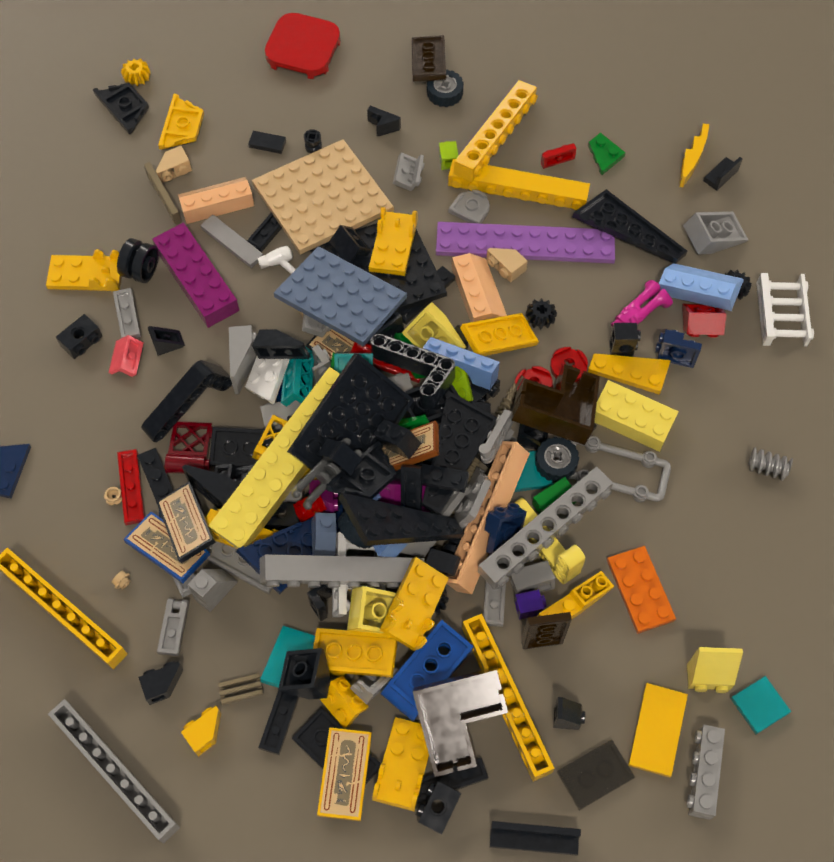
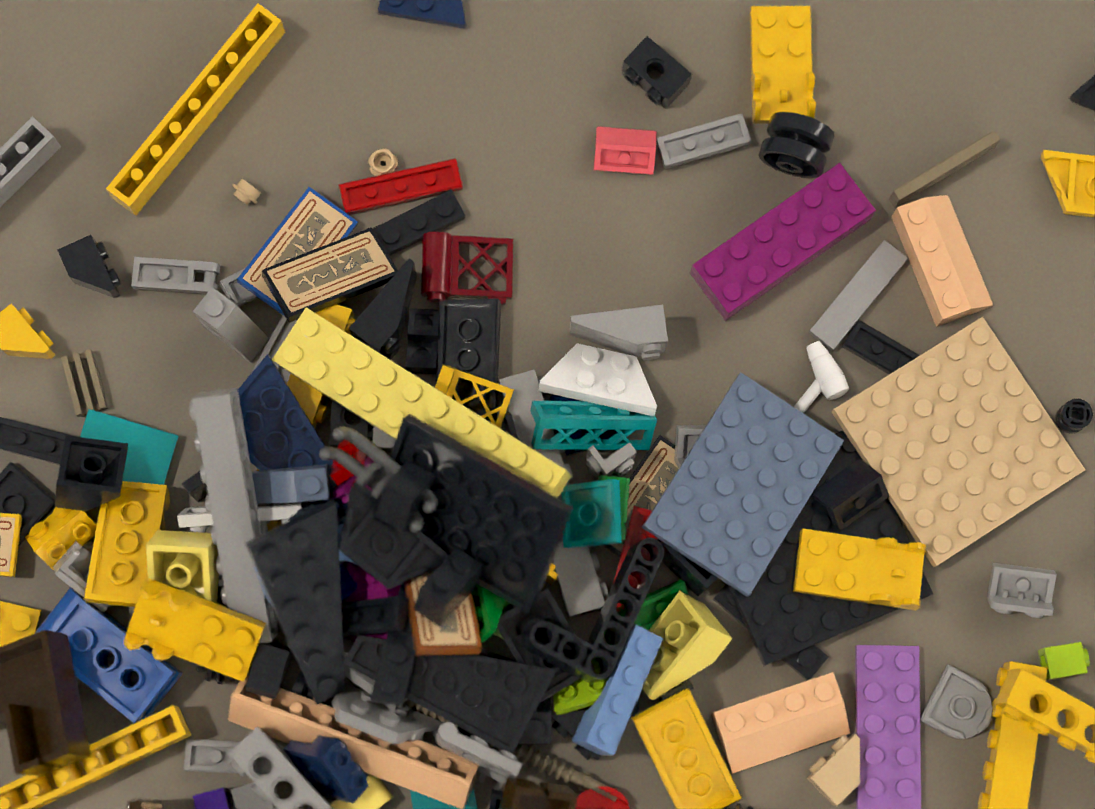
camera: 85 degrees right, 15 degrees up
black beam [141,360,232,442] -> none
black slope [148,326,185,356] -> none
tan slope [156,146,192,183] -> none
black tile [248,131,286,154] -> none
black slope [252,329,310,359] -> none

